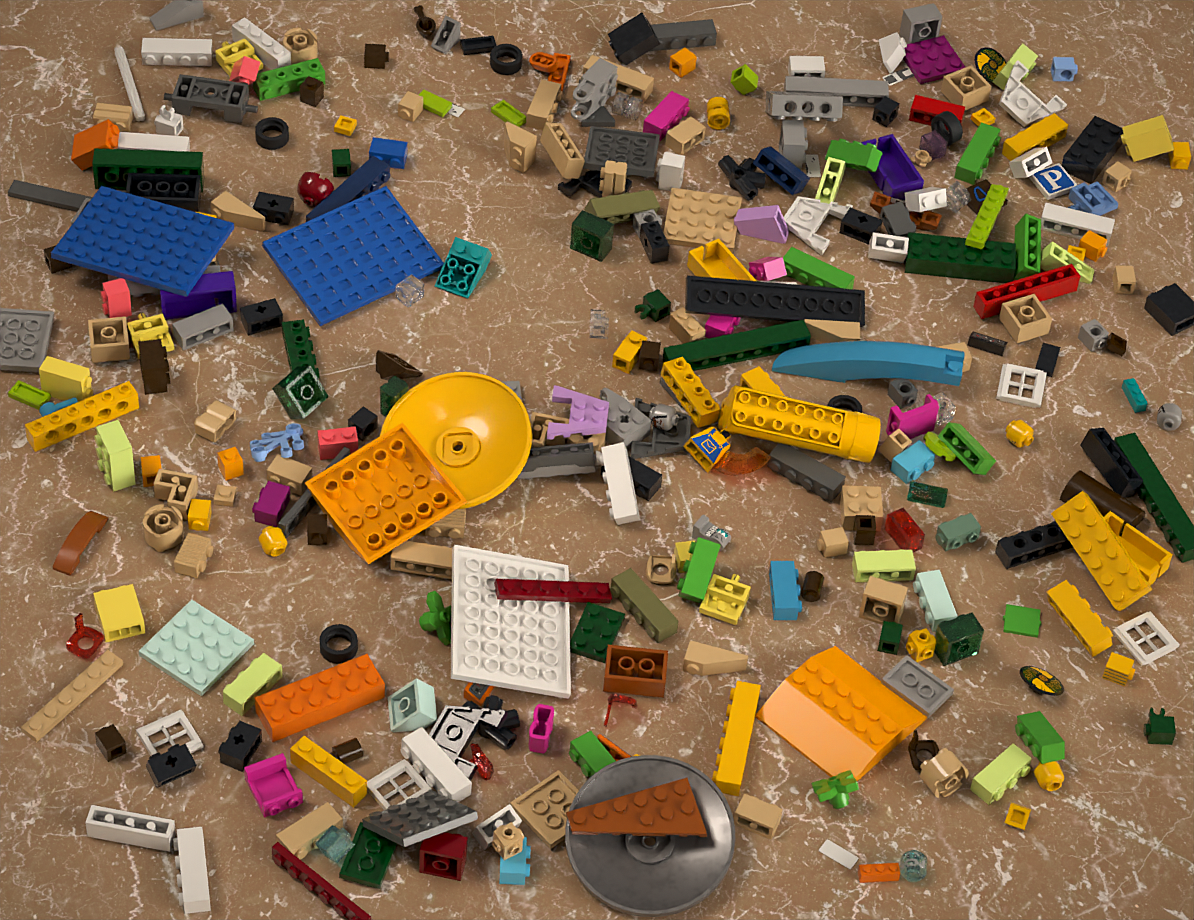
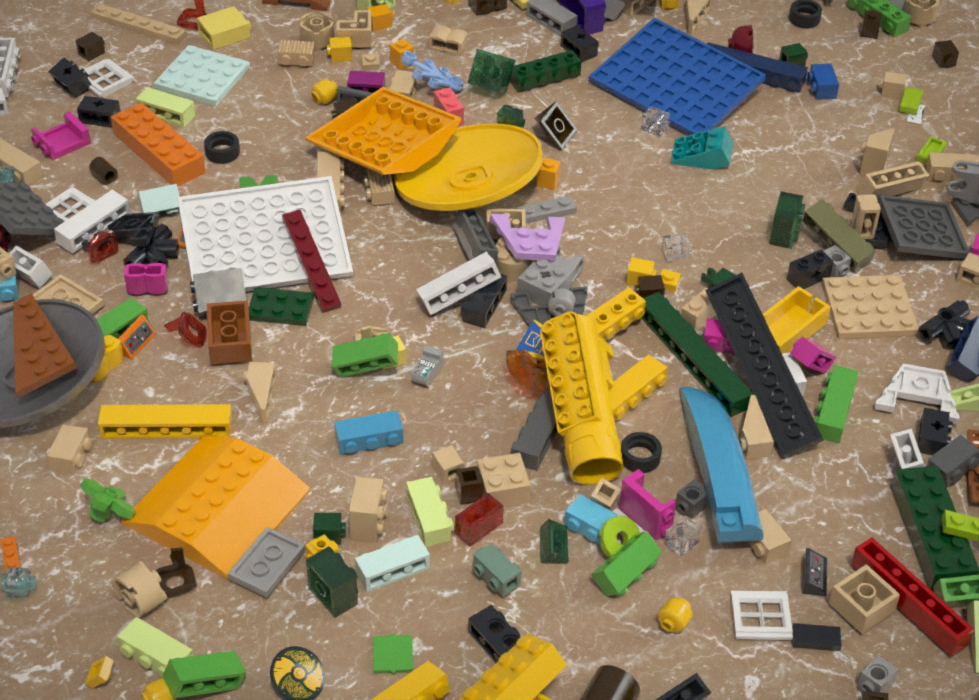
camera: 80 degrees right, 5 degrees down
black brick [253,191,294,226] -> none
yellow brick [290,736,367,808] -> none
yellow plate [334,115,357,136] -> none
black brick [348,406,378,441] -> none
olive brick [610,568,678,643] -> none
white brick [656,152,685,191] -> none
light yellow plate [699,574,751,625] -> none
lavender slope [734,205,789,244] -> none
dark brown brick [801,571,824,602] -> none
white sticker [819,839,859,869] -> none
none -> panel [190,268,246,318]

